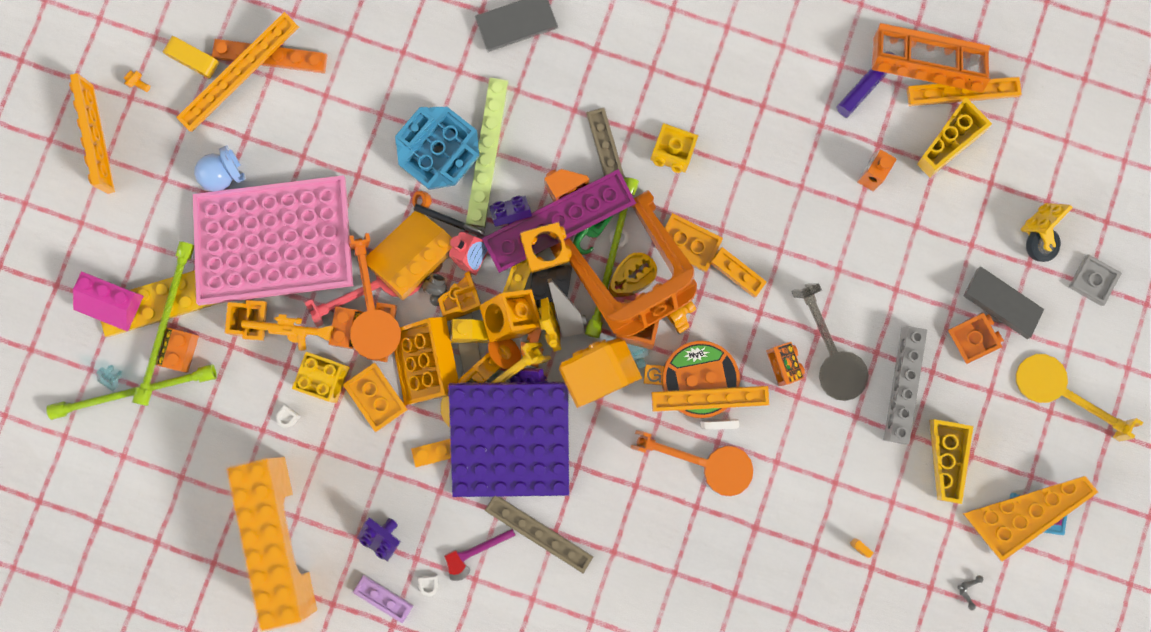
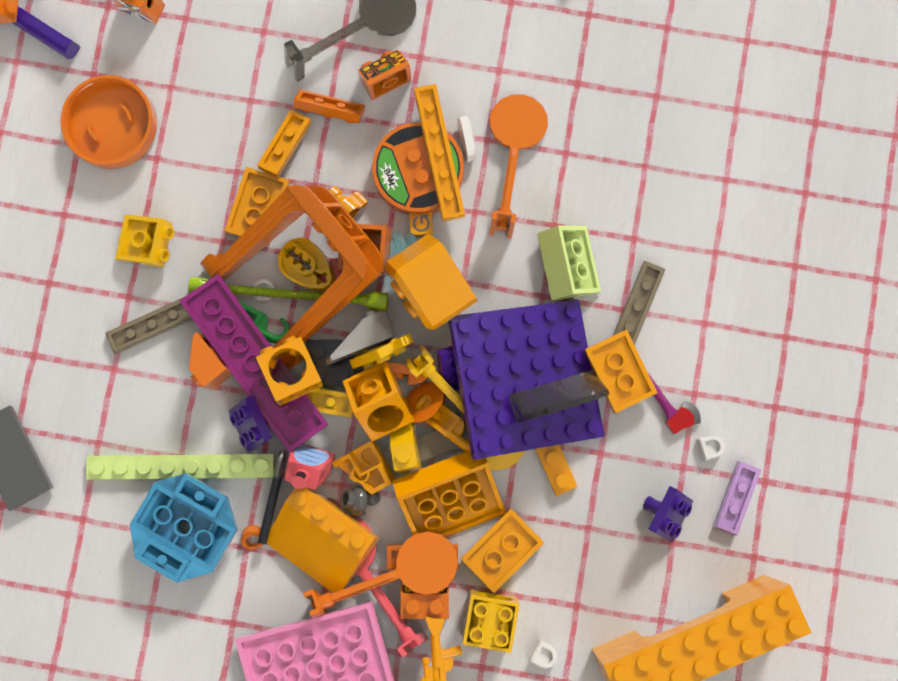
camera: 90 degrees left, 0 degrees up
none -> orange brick [60,75,157,169]
none -> orange plate [293,89,366,123]
none -> clear smoke windscreen [509,370,610,423]
none -> yellowish green slope [537,226,601,301]
none -> light orange plate [584,329,657,413]

